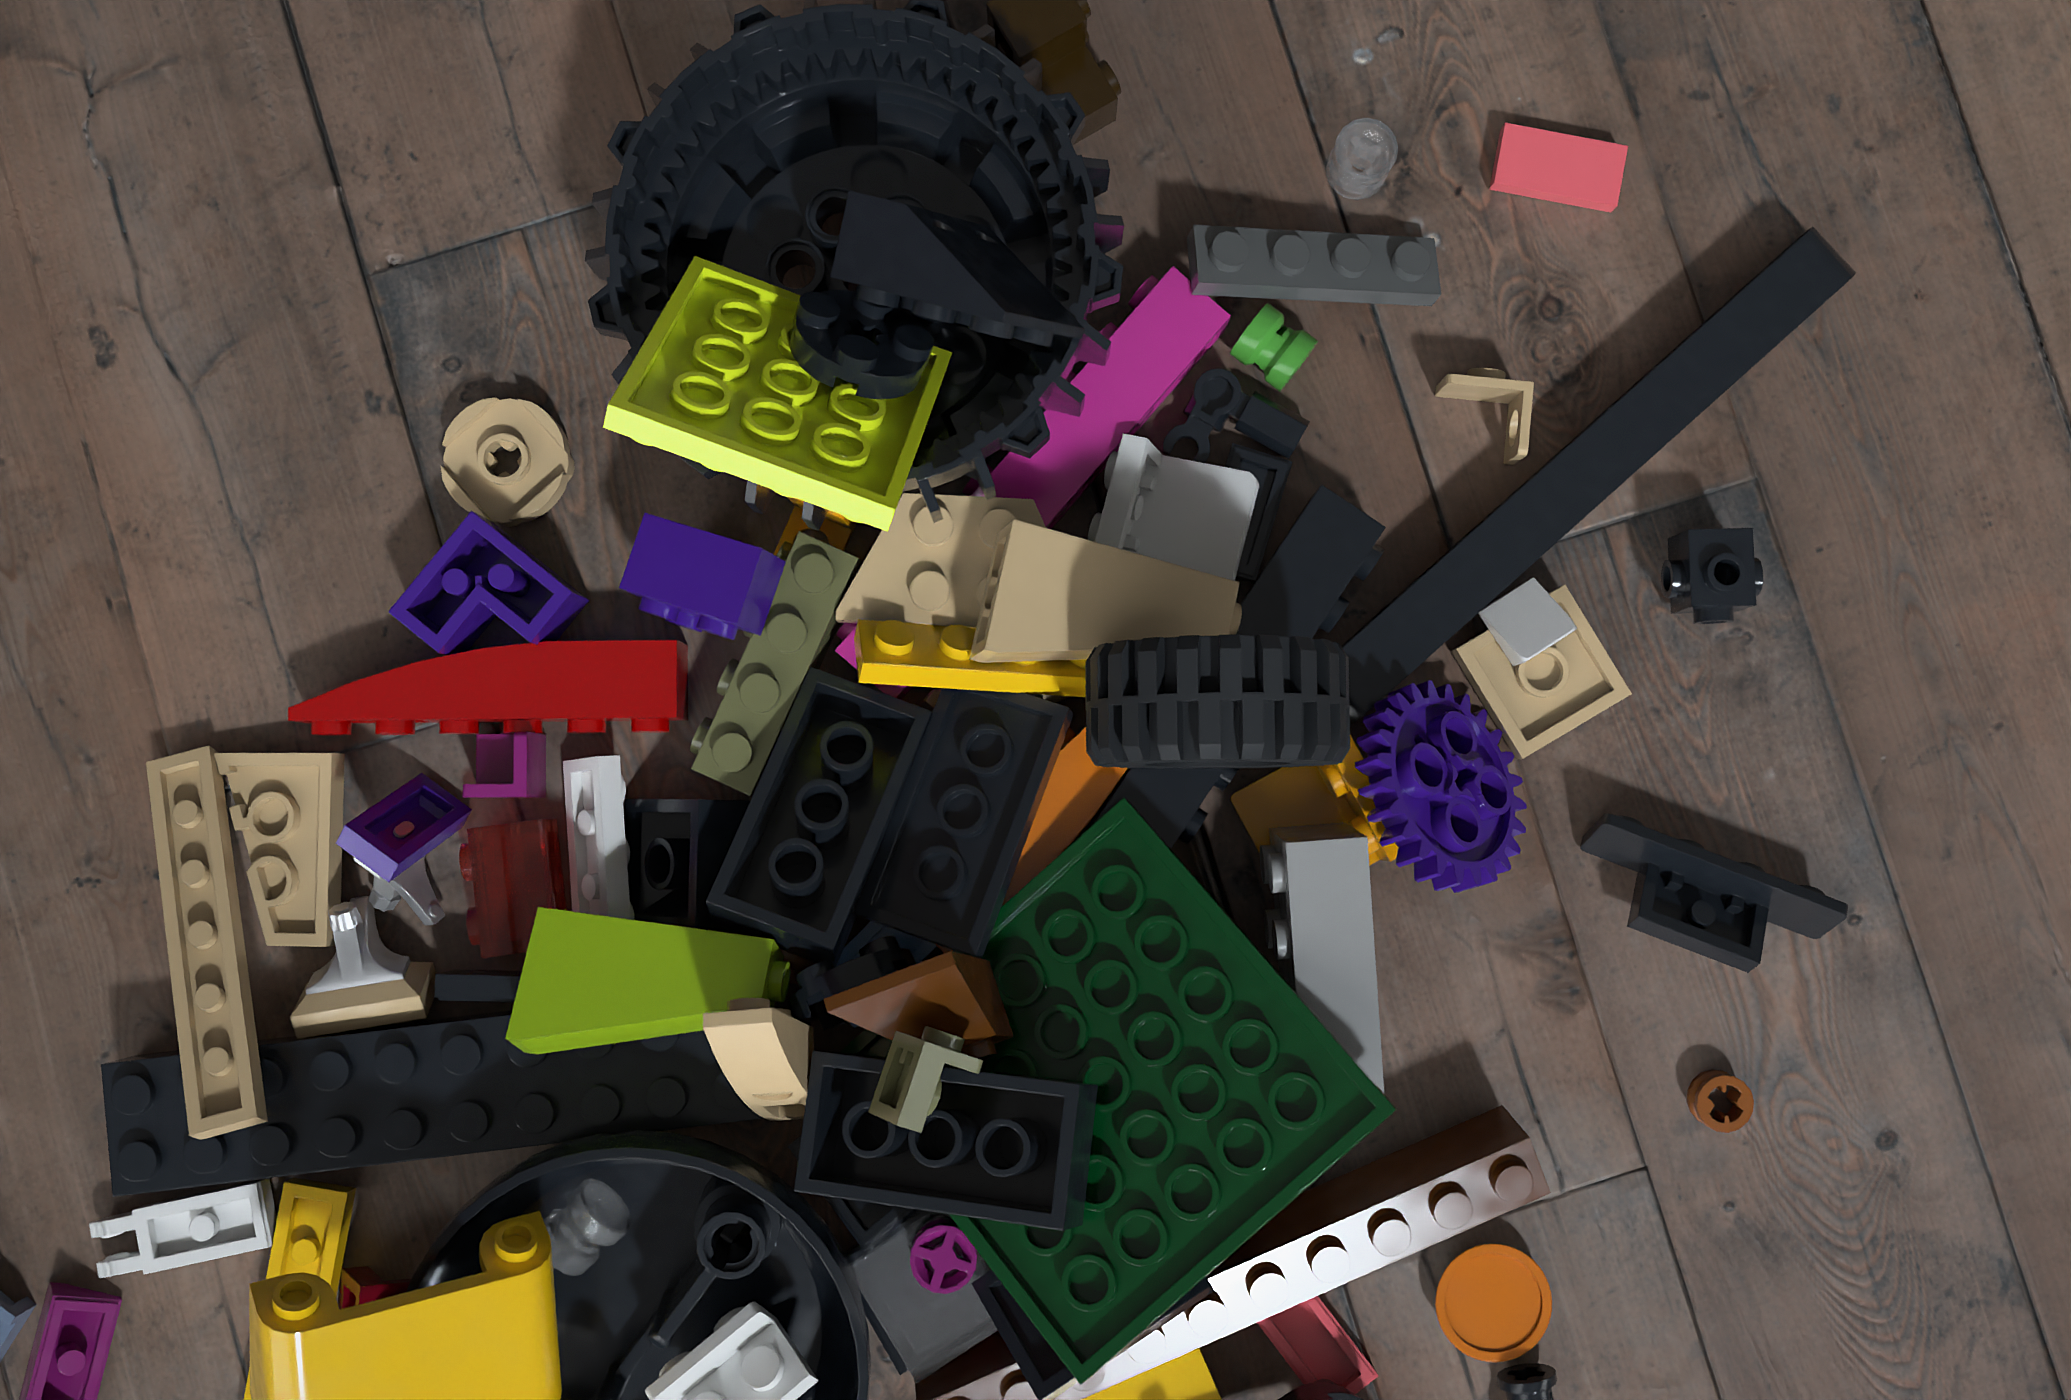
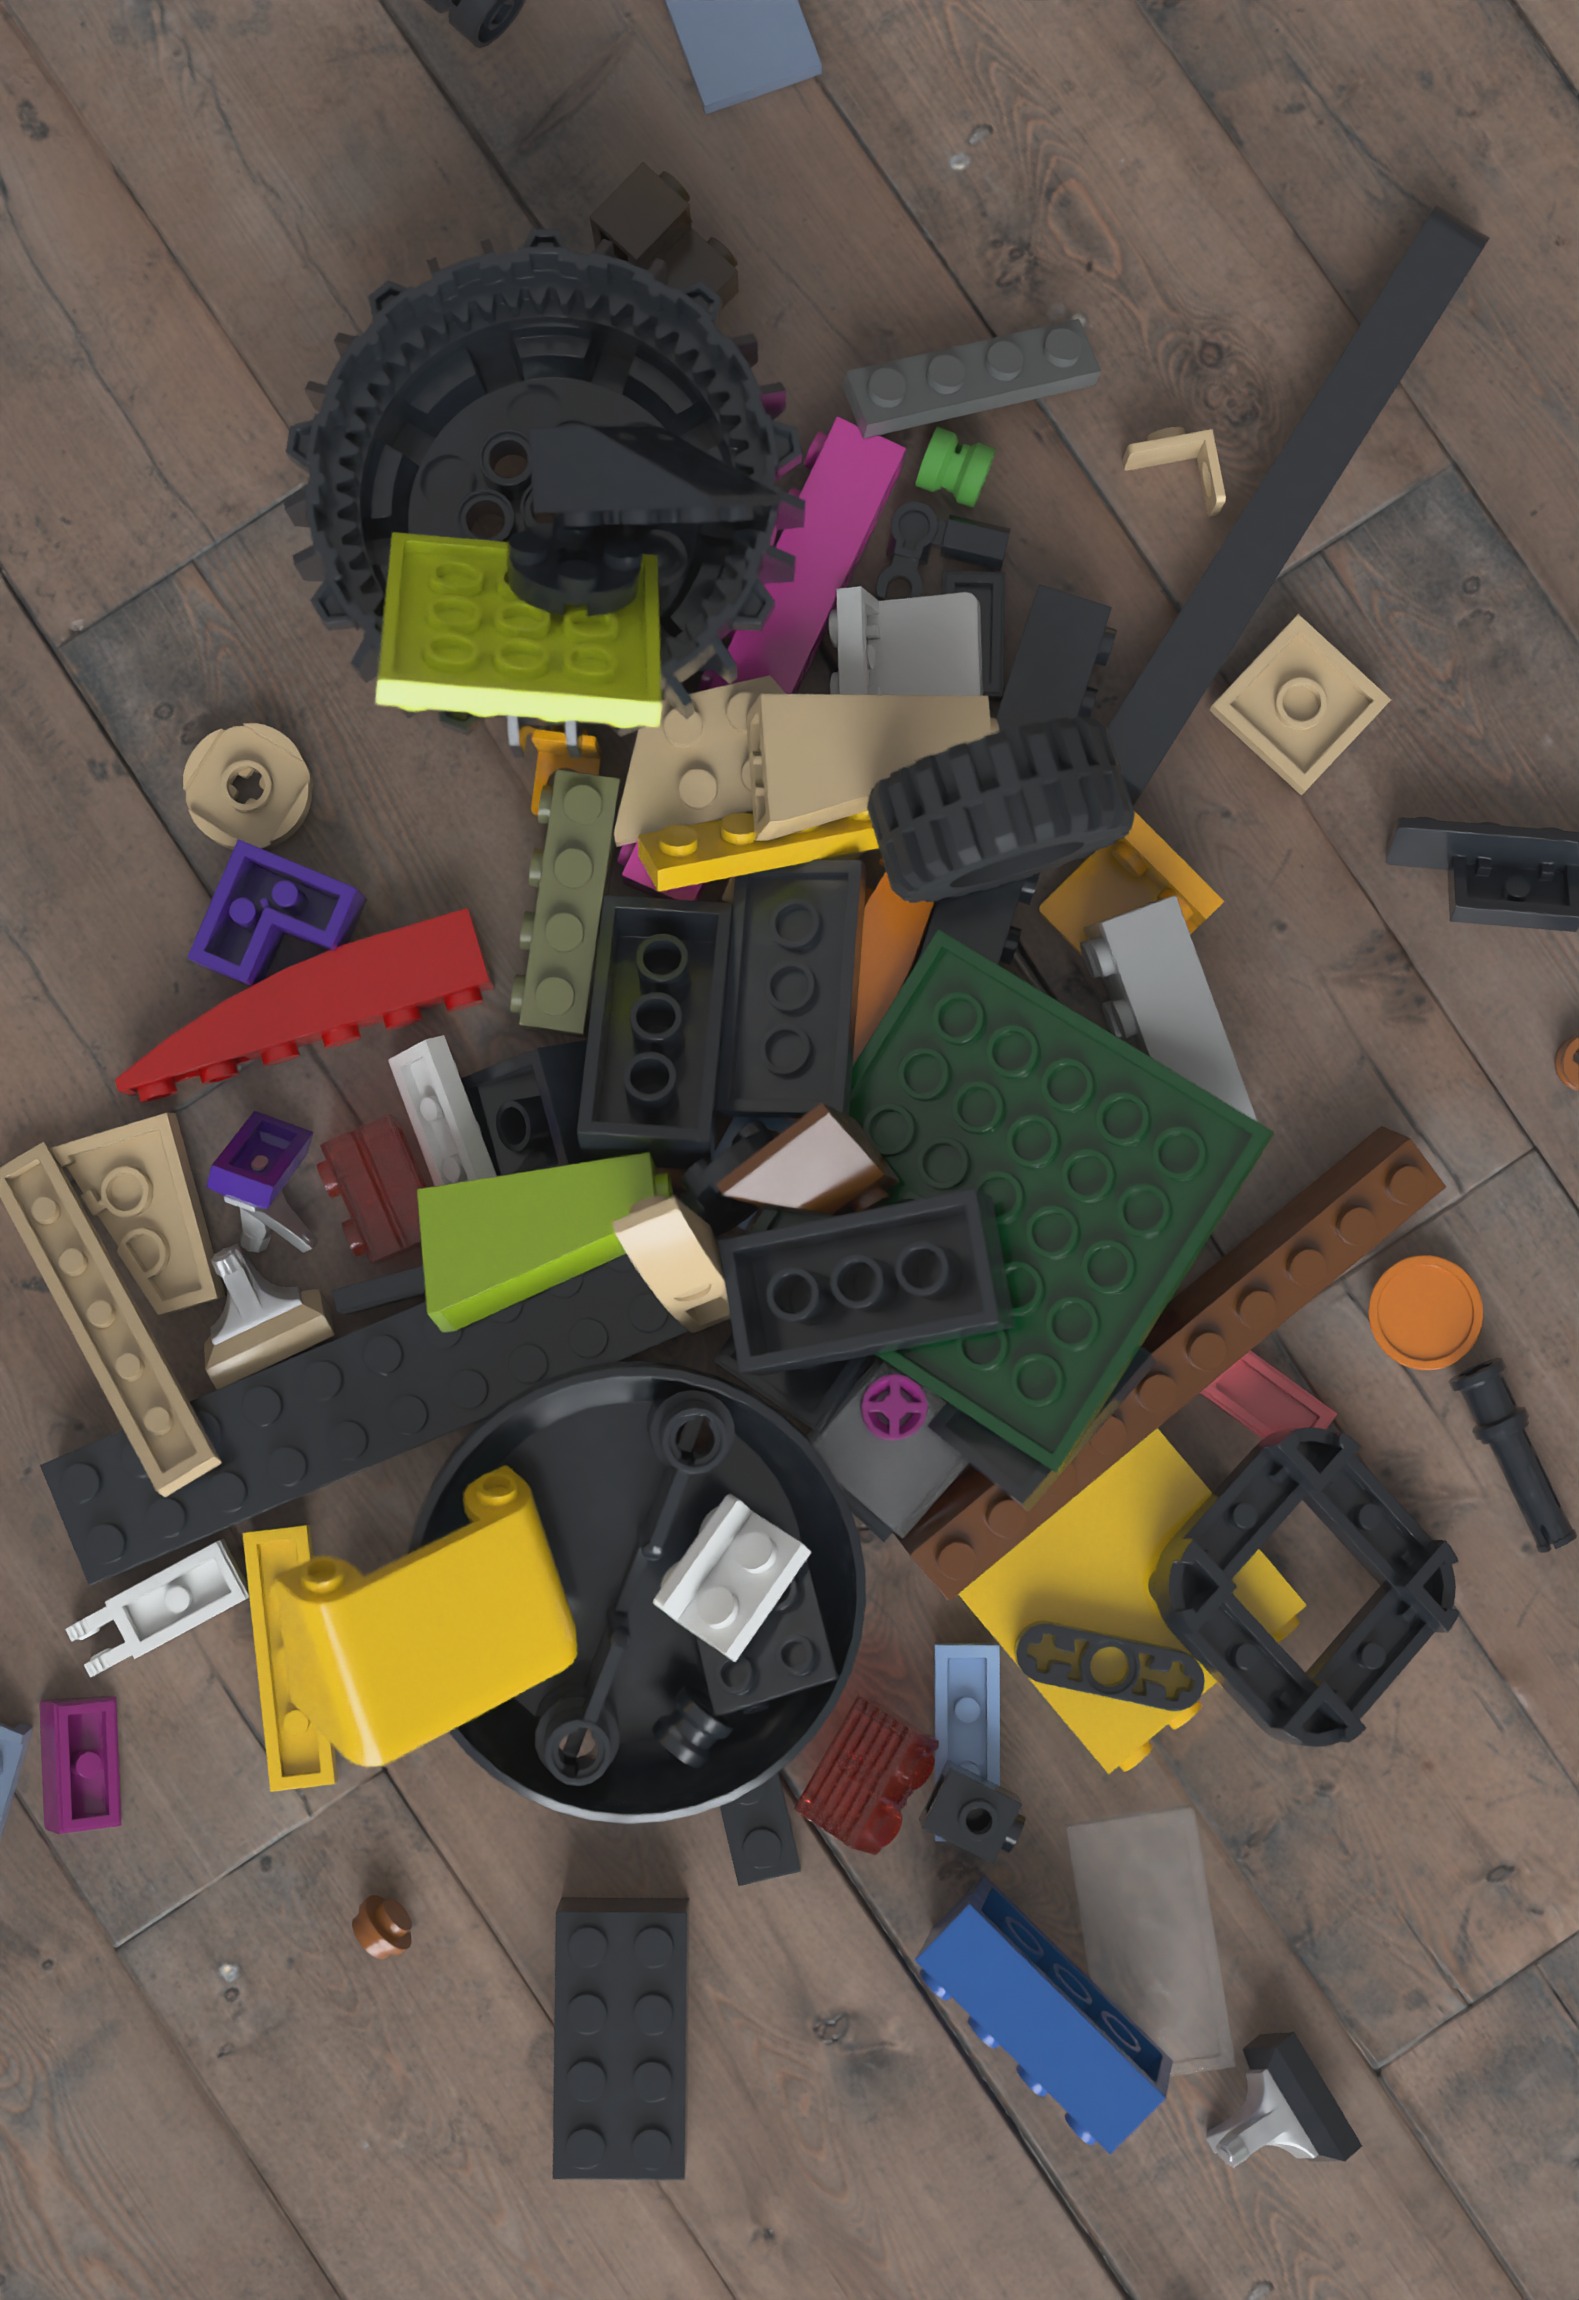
camera: 20 degrees left, 0 degrees up
magenta panel [463,732,546,798] -> none
clear wheel [543,1179,631,1276] -> none
dark purple brick [619,513,786,640] -> none
olive bracket [868,1026,983,1133] -> none
clear wheel [1325,118,1398,200] -> none
dark purple gear [1355,680,1527,893] -> none
white slope [1478,577,1577,666] -> none
coral tile [1489,122,1628,213] -> none
black brick [1661,528,1763,624] -> none

